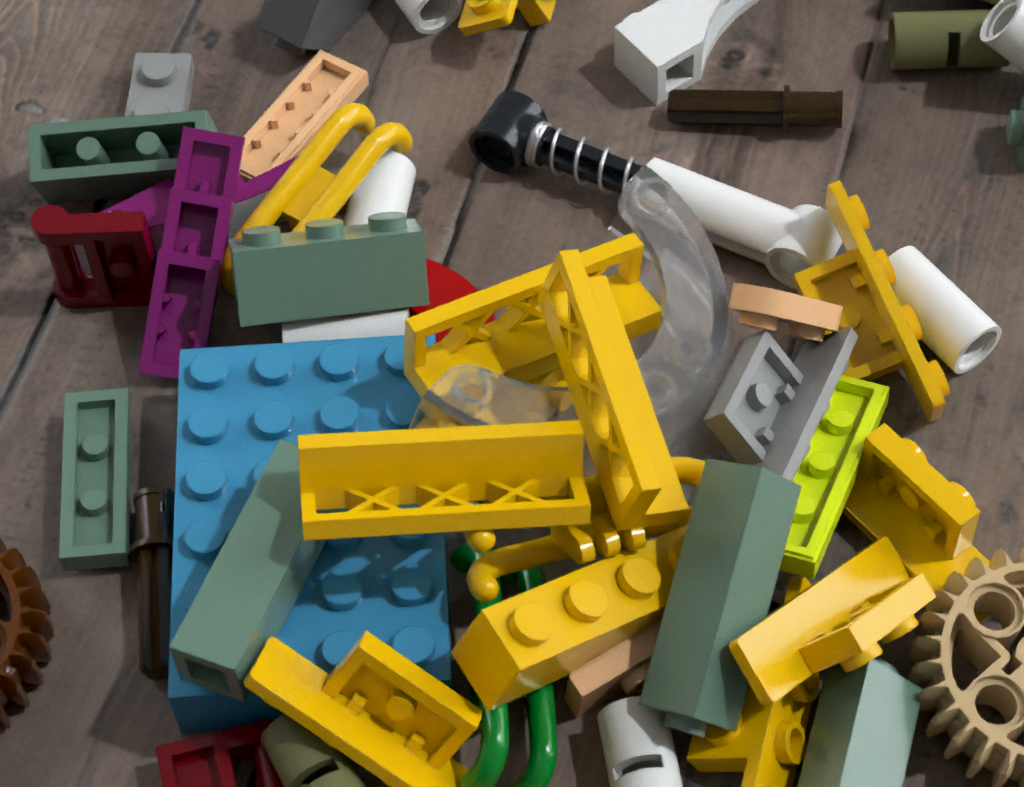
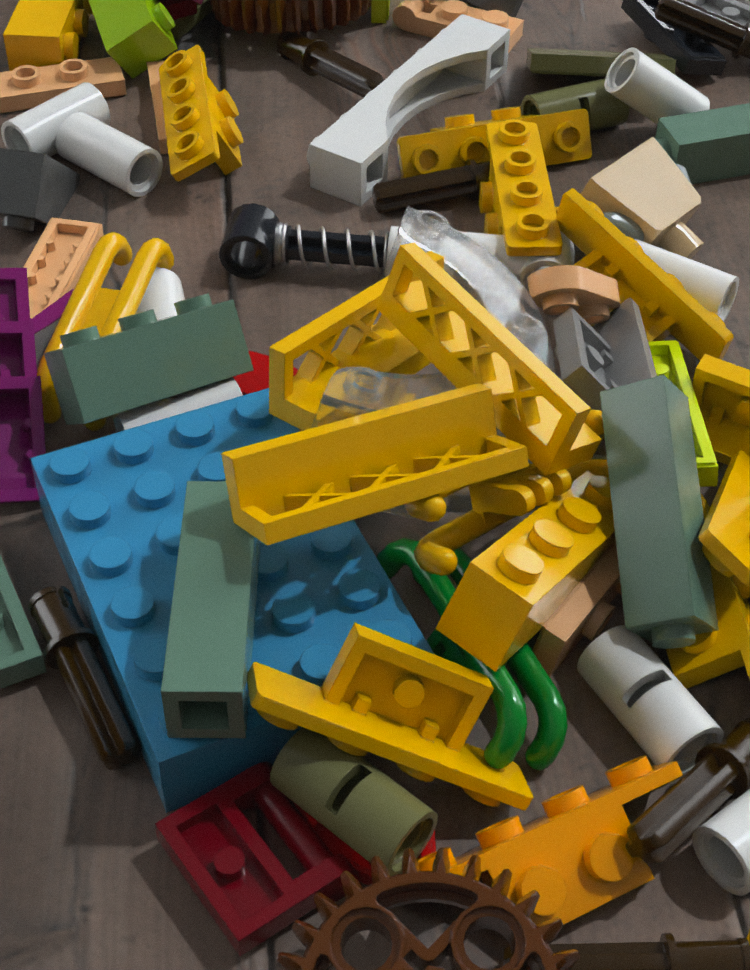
camera: 25 degrees left, 10 degrees down
none -> yellow bracket [397,106,592,179]
none -> yellow bracket [479,119,563,256]
none -> tan torso [555,136,704,259]

